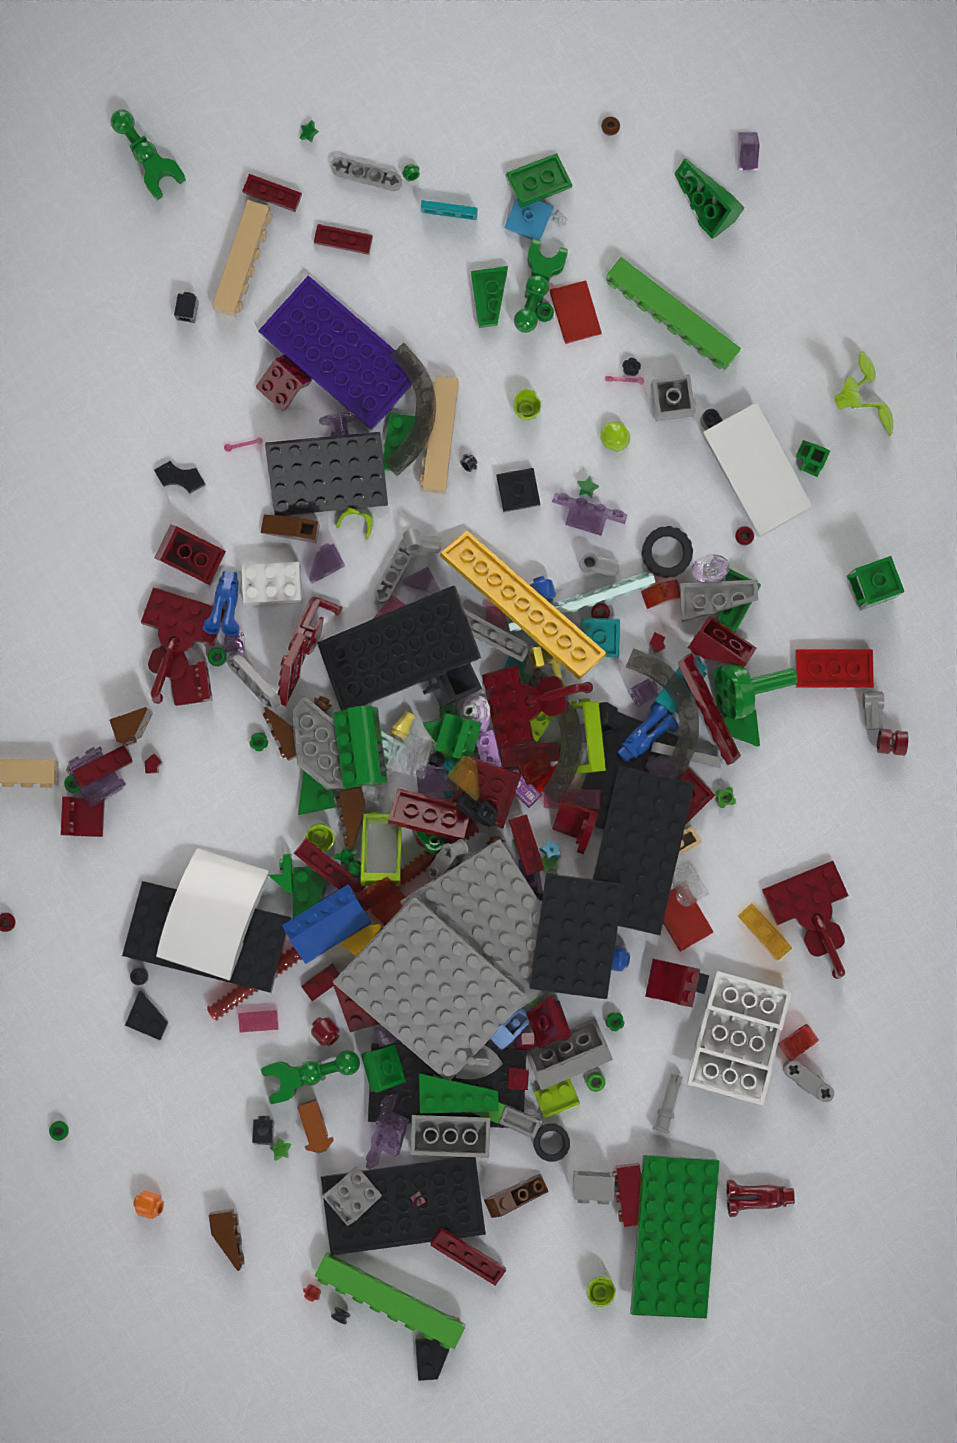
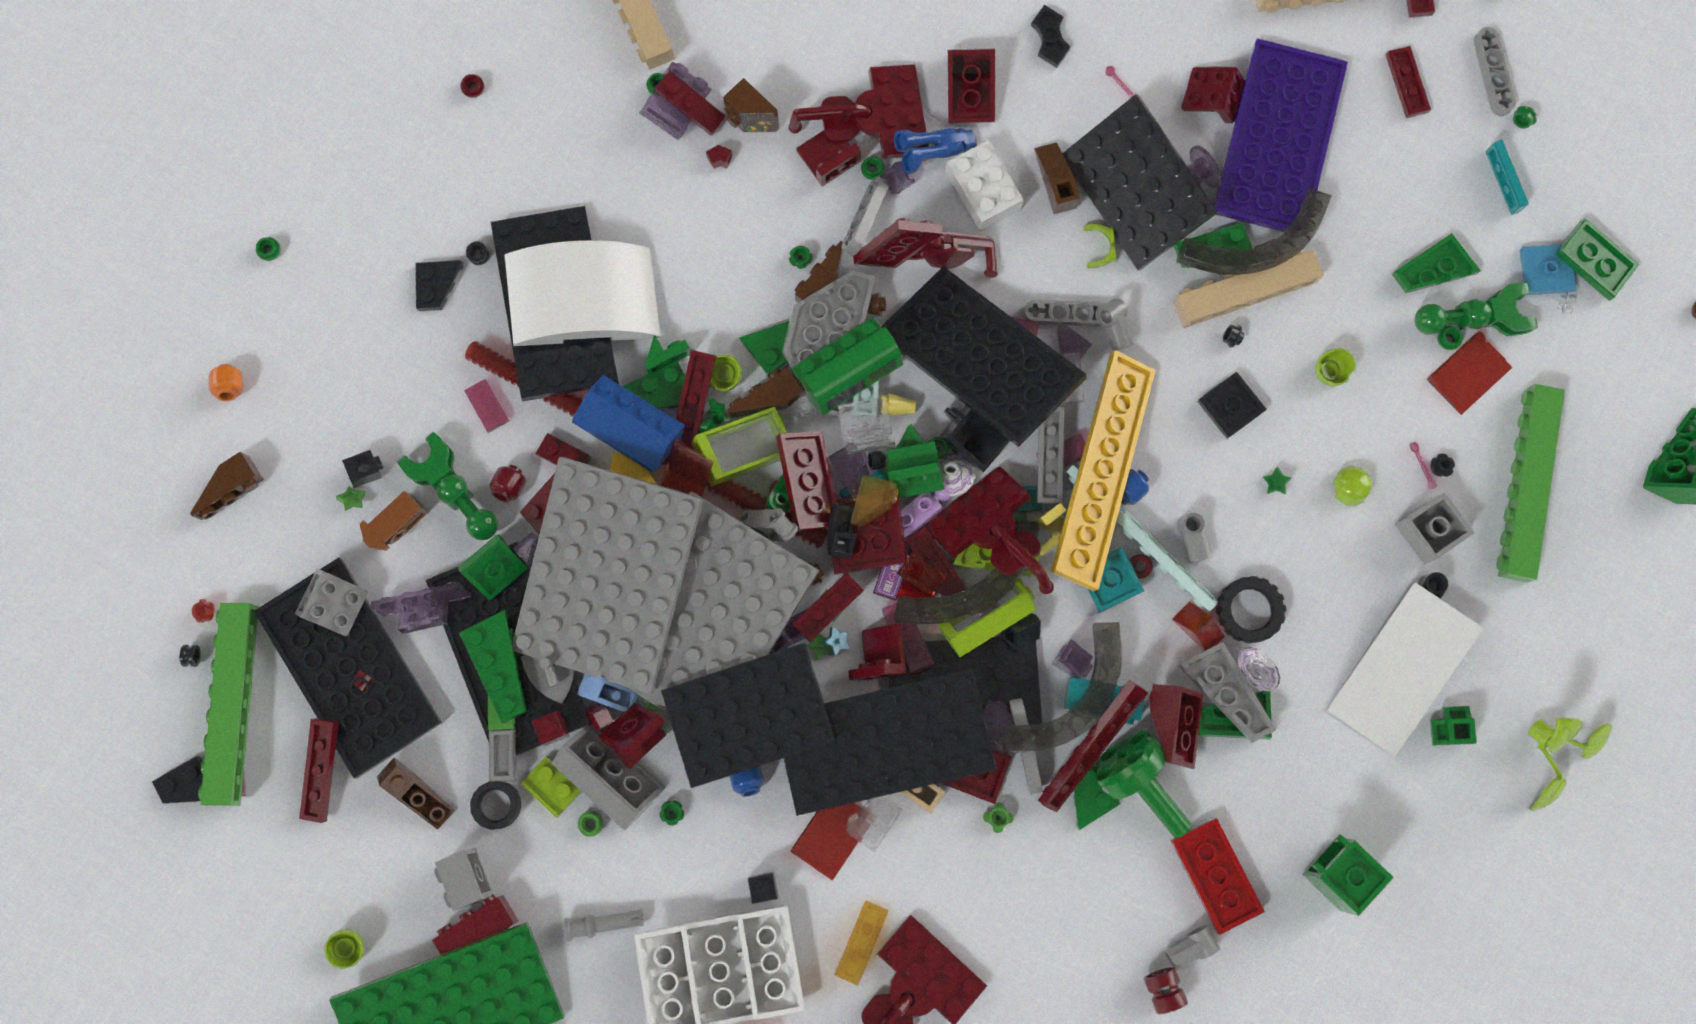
camera: 65 degrees right, 5 degrees down
dark red bracket [60,796,105,837] -> none
clear purple slope [309,543,345,584] -> none
light grey slope [411,1115,490,1158] -> none
clear purple bracket [552,492,627,536] -> none
blue piece [617,702,679,763] -> none
dark red panel [645,959,700,1007] -> none
dark red piece [649,632,666,654] -> none
dark red plate [735,526,754,546] -> none

